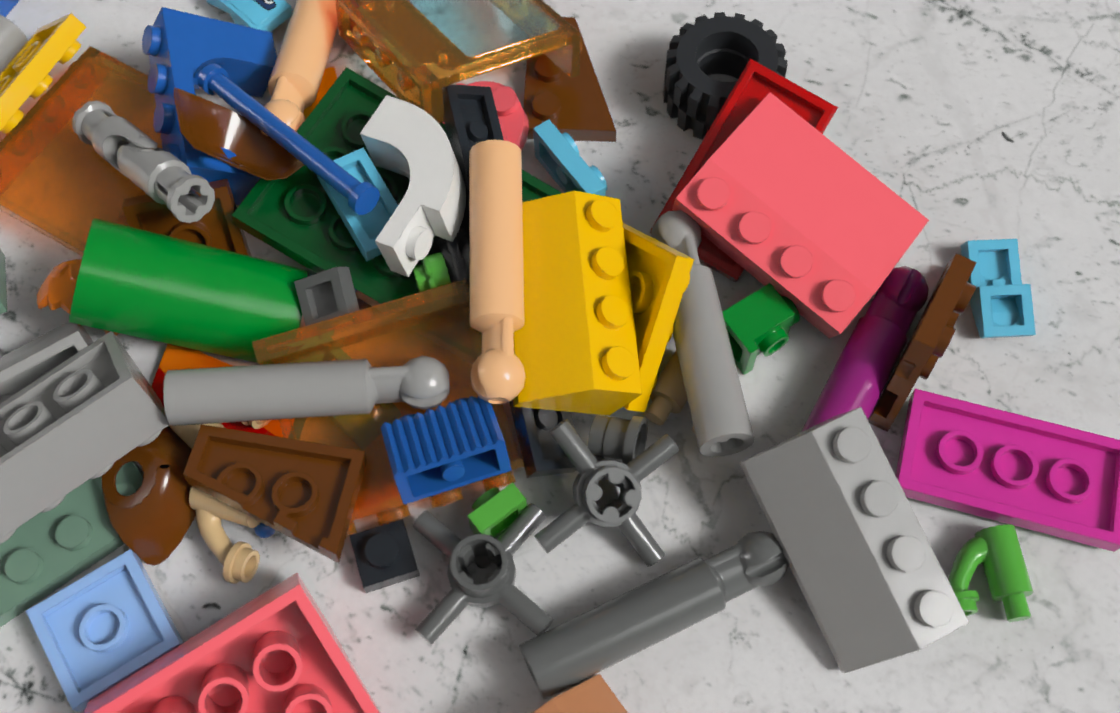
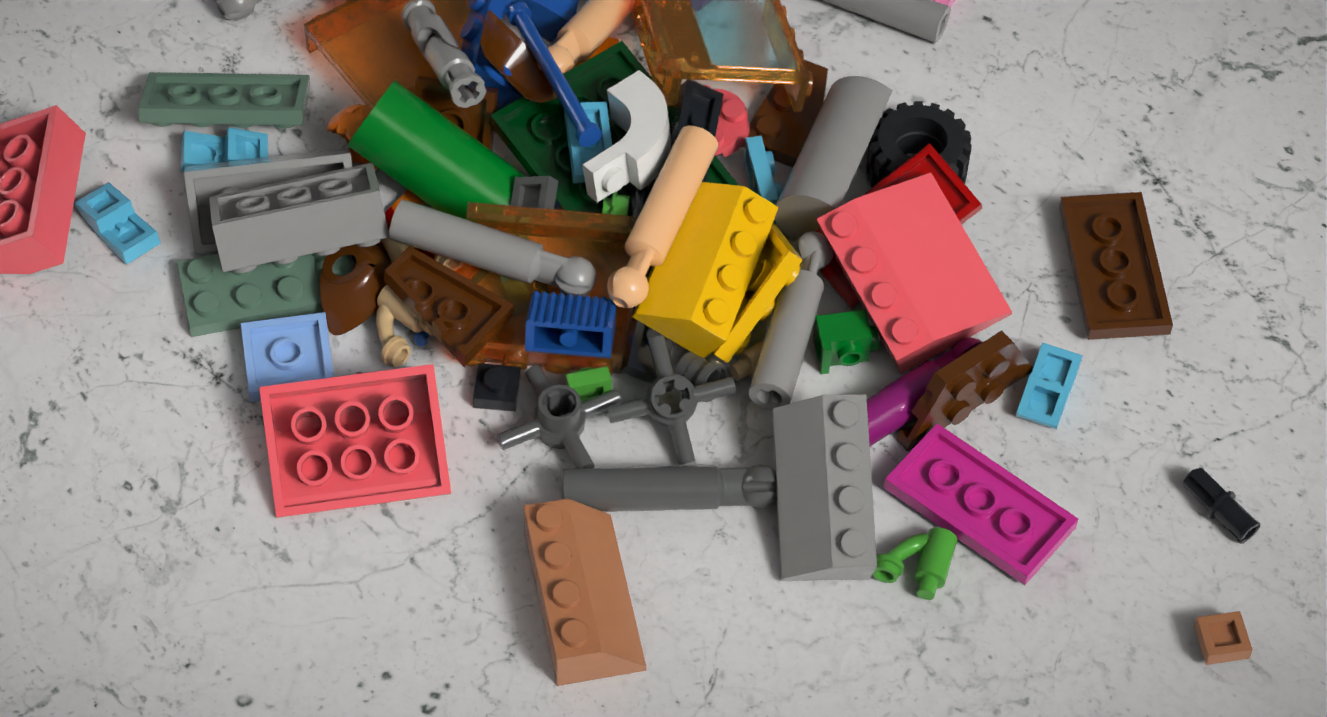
camera: 20 degrees right, 10 degrees down
none -> light grey brick [775,76,893,241]
none -> reddish brown plate [1059,192,1173,340]

